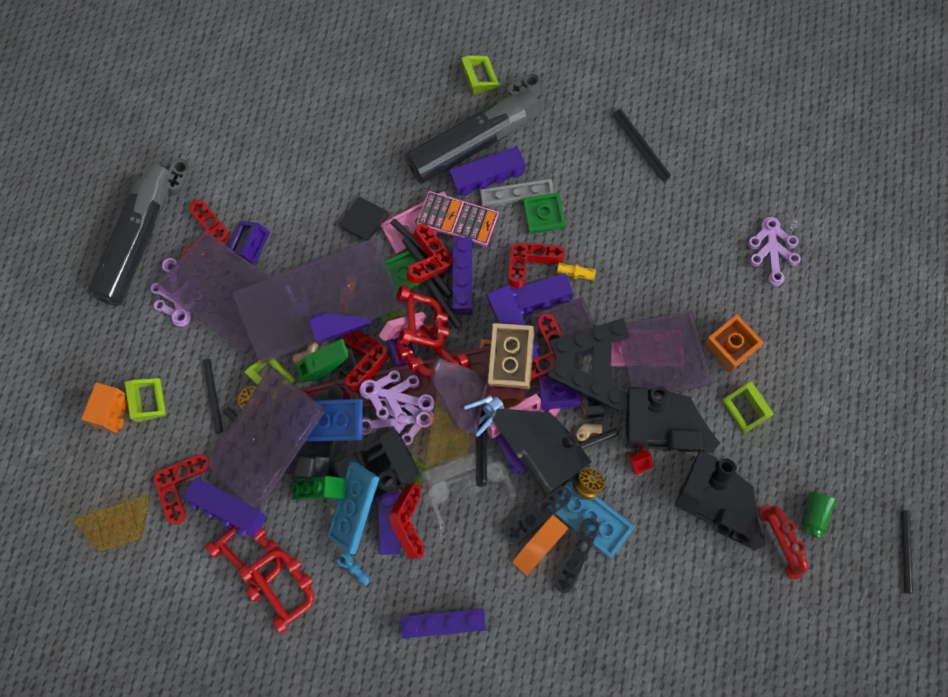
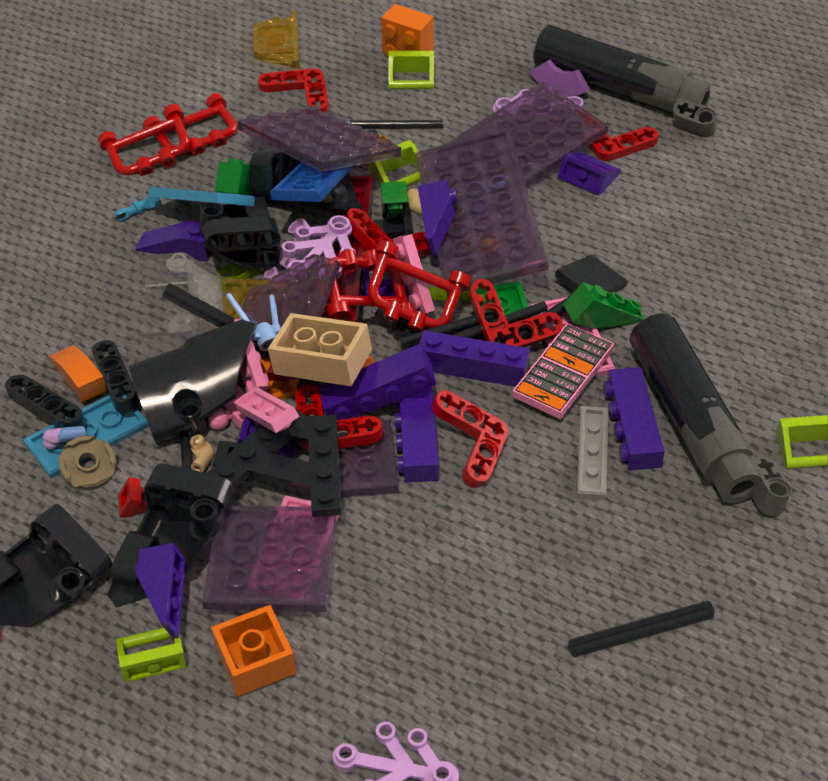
camera: 100 degrees right, 25 degrees down
dark purple brick [183,477,267,538] -> none
red beam [389,483,424,559] -> none
dark purple brick [400,609,486,639] -> none
green plate [523,192,566,234] -> none
yellow pin [557,263,596,281] -> none
pearl gold wheel [573,468,605,500] -> none
none -> arm [42,426,86,449]
none -> dark tan tile [58,435,116,490]
none -> dark purple slope [135,543,186,639]
none -> bright pink plate [233,386,299,433]
none -> medium lavender tile [530,60,590,96]
none -> green slope [563,282,645,329]

